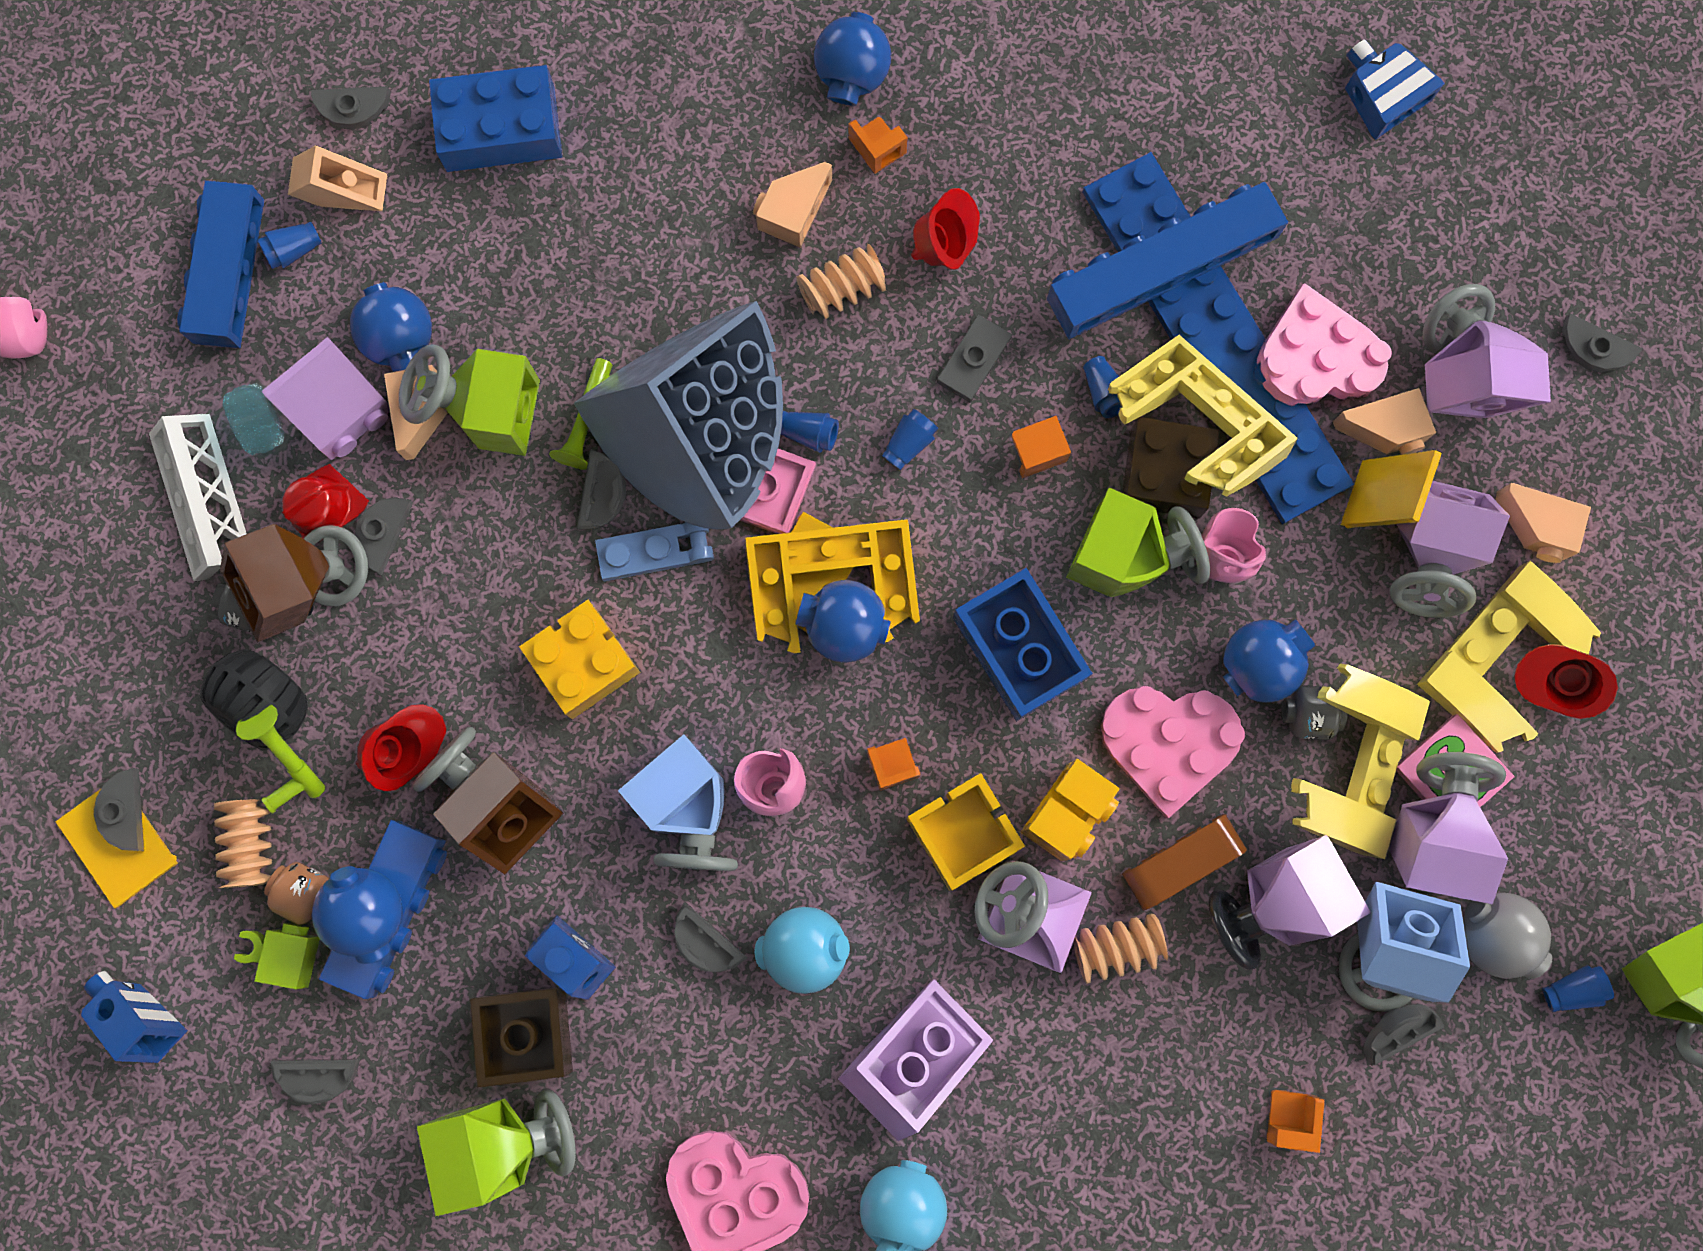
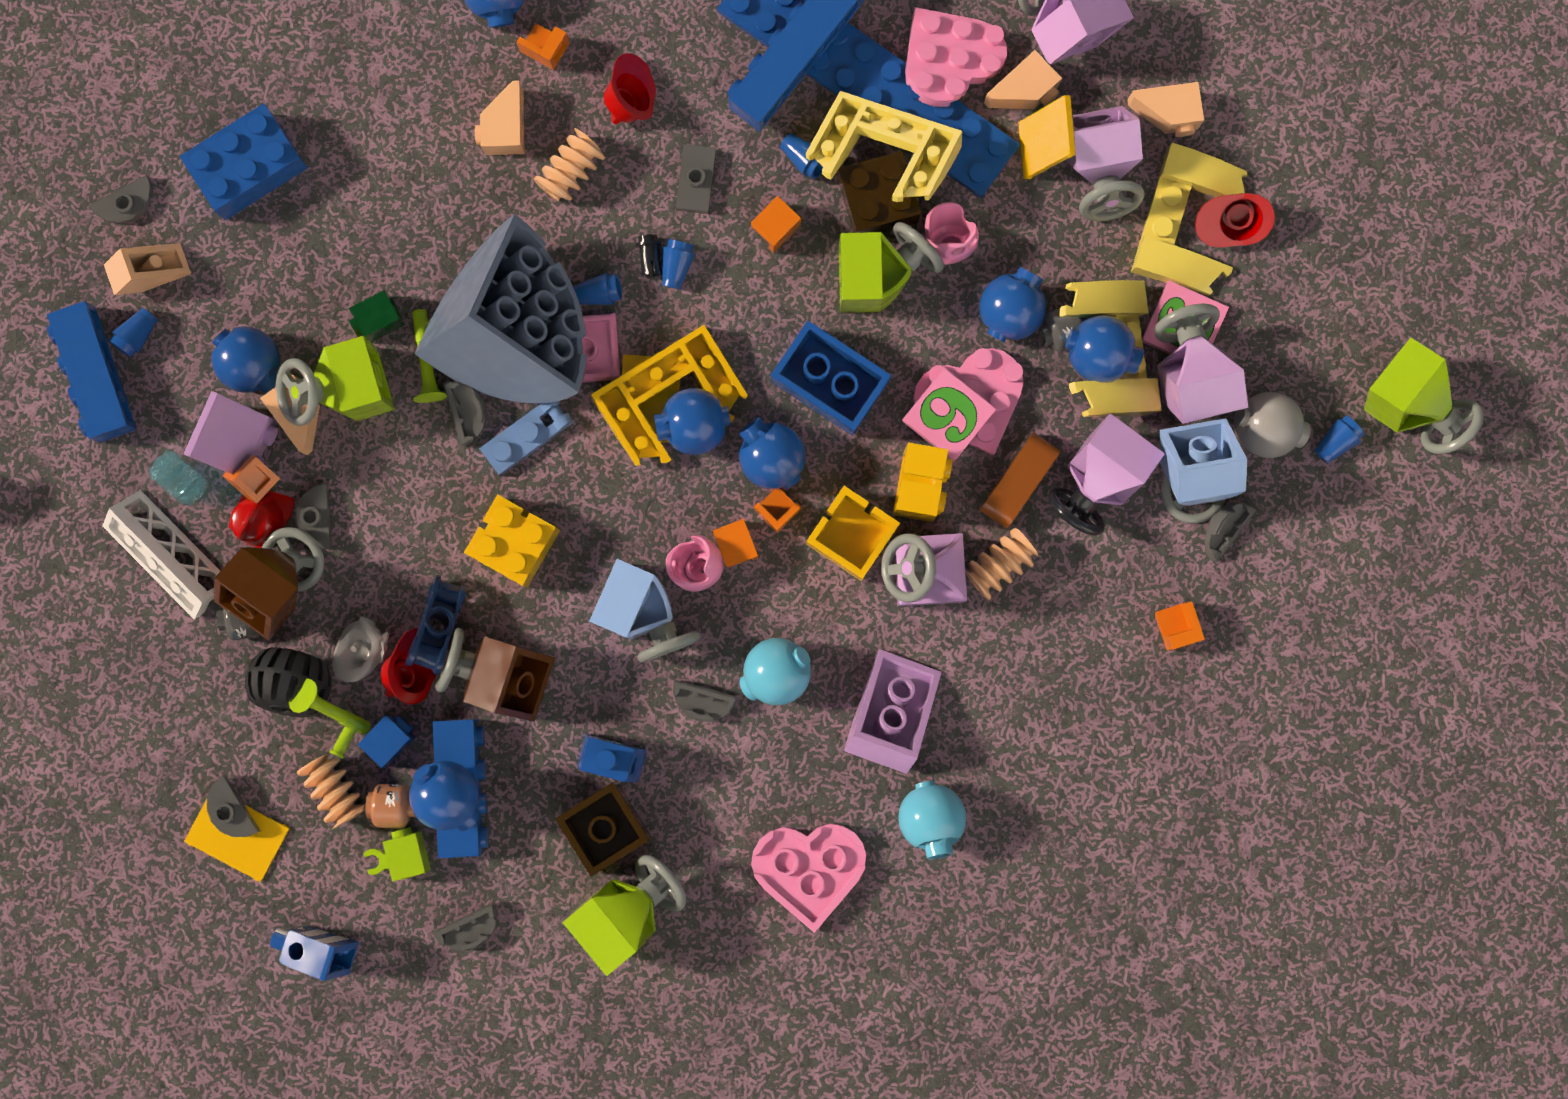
camera: 25 degrees left, 5 degrees up
none -> orange panel [222,455,280,503]
none -> light grey hat [332,616,389,682]
none -> dark green brick [349,290,405,342]
none -> blue brick [357,715,416,768]
none -> dark blue piece [405,575,468,675]
none -> black pin [635,234,662,277]
none -> orange panel [712,519,758,568]
none -> blue brick [739,417,806,490]
none -> tile [902,368,996,462]
none -> blue brick [1065,316,1144,383]

